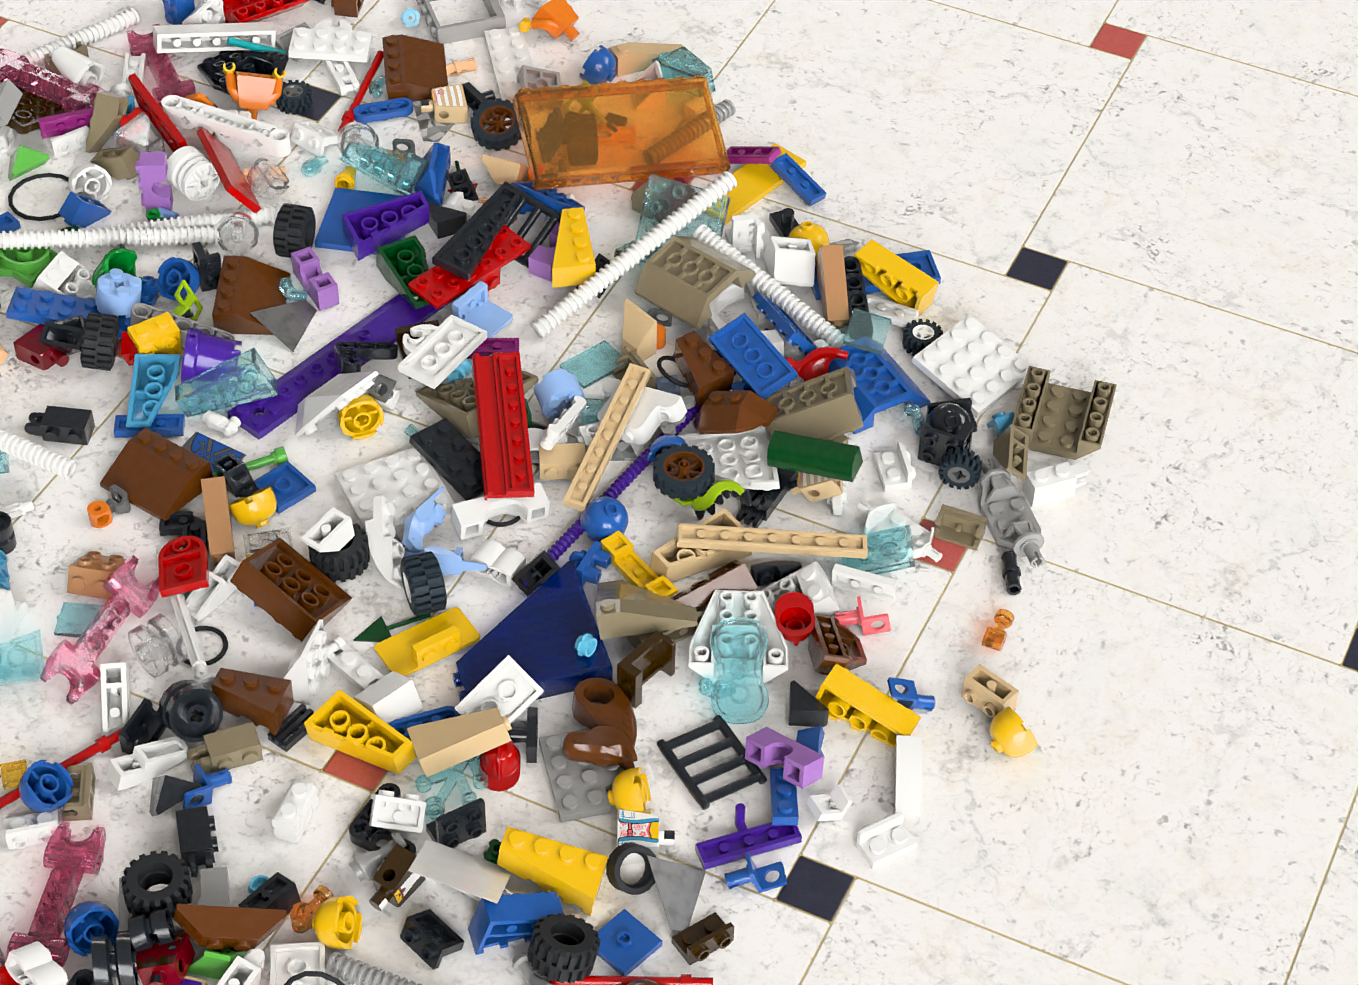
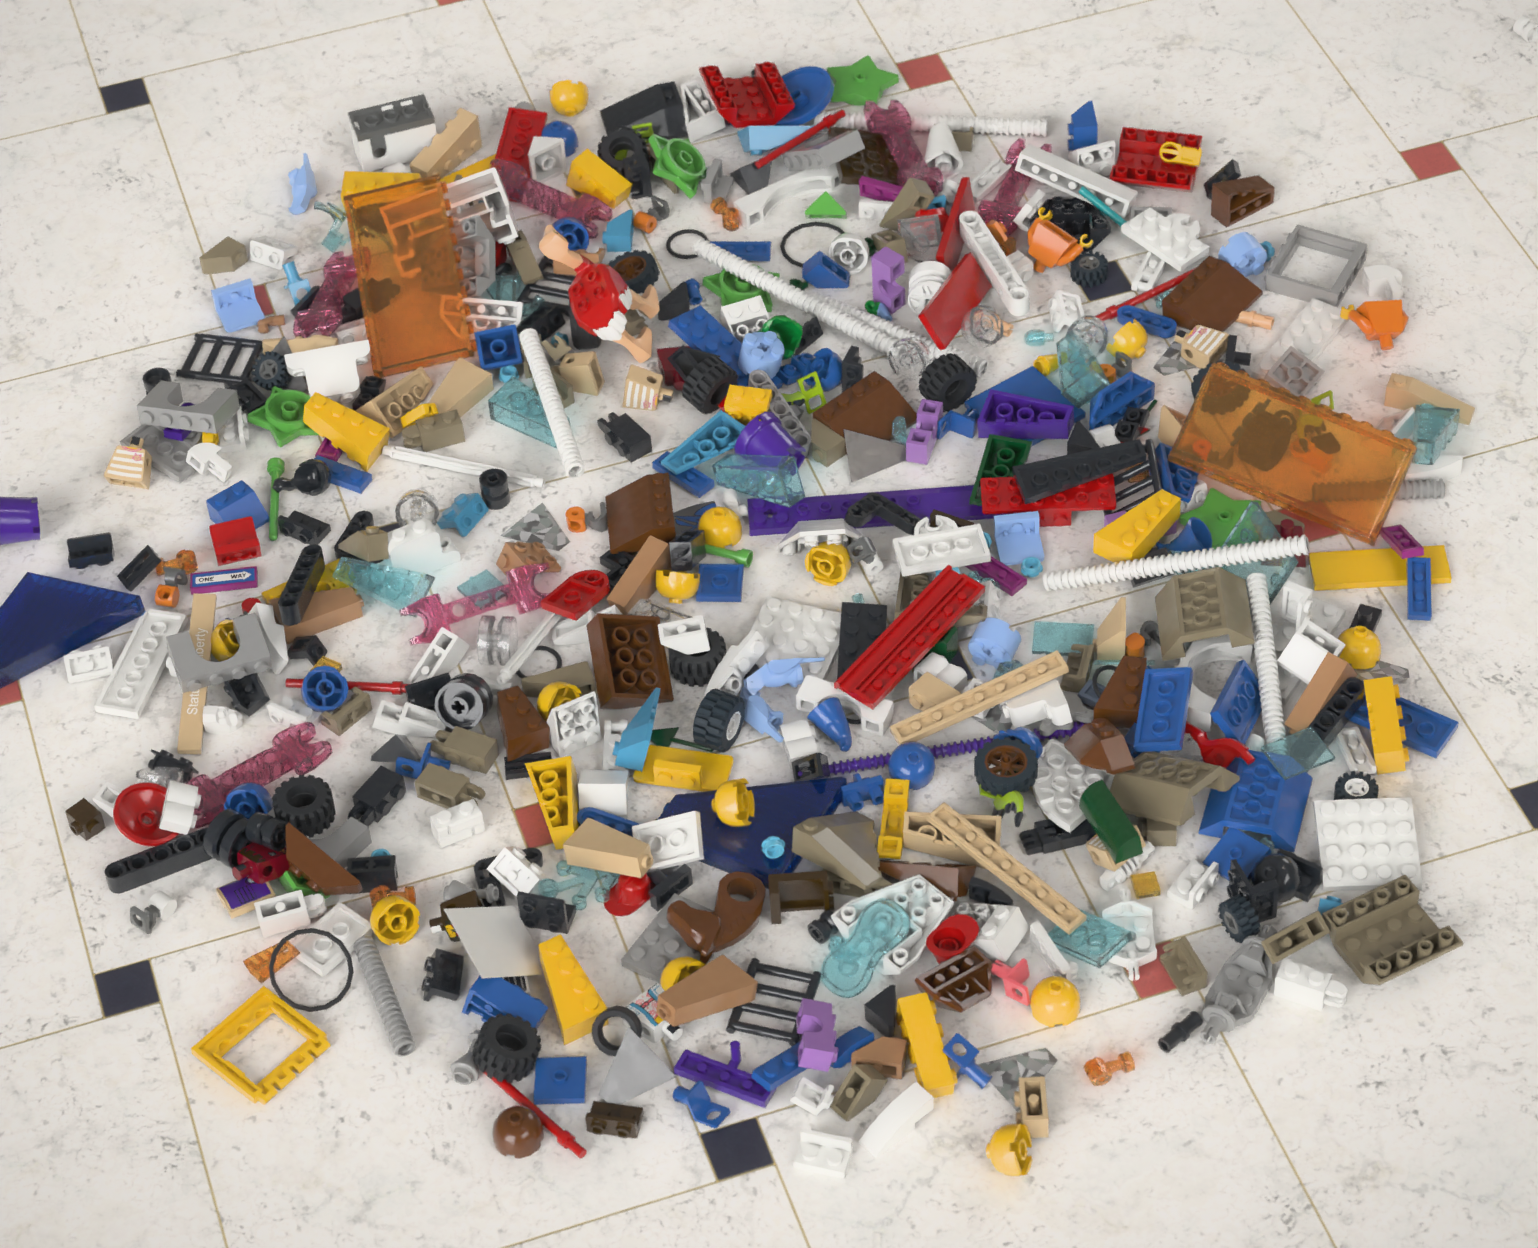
camera: 50 degrees right, 0 degrees up
white plate [540,396,587,450] -> none
blue cylinder [579,45,617,86] -> none
none -> dark tan hinge [415,763,486,809]
none -> sticker [500,503,570,551]
none -> dark tan slope [521,661,597,698]
none -> yellow cylinder [537,681,582,722]
none -> dark azure wedge [612,687,661,772]
none -> tan torso [622,364,674,411]
none -> medium nougat slope [656,954,758,1027]
none -> yellow cylinder [698,506,742,549]
none -> yellow cylinder [712,778,755,827]
none -> blue hat [807,697,852,752]
none -> black wheel [807,910,839,944]
none -> dark tan slope [811,418,846,467]
none -> dark tan slope [830,1064,888,1121]
none -> medium nougat slope [851,1036,907,1079]
none -> blue bracket [937,407,979,439]
none -> sticker [977,1048,1058,1111]
none -> white bracket [1013,189,1045,232]
none -> medium azure plate [1021,557,1043,577]
none -> yellow cylinder [1030,976,1080,1027]
none -> clear light blue piece [1093,660,1155,665]
none -> yellow cylinder [1106,319,1148,361]
none -> clear yellow tile [1131,871,1161,899]
none -> blue hat [1155,517,1212,556]
none -> bright green plate [1180,488,1261,549]
none -> blue plate [1202,828,1271,881]
none -> light blue brick [1218,232,1267,277]

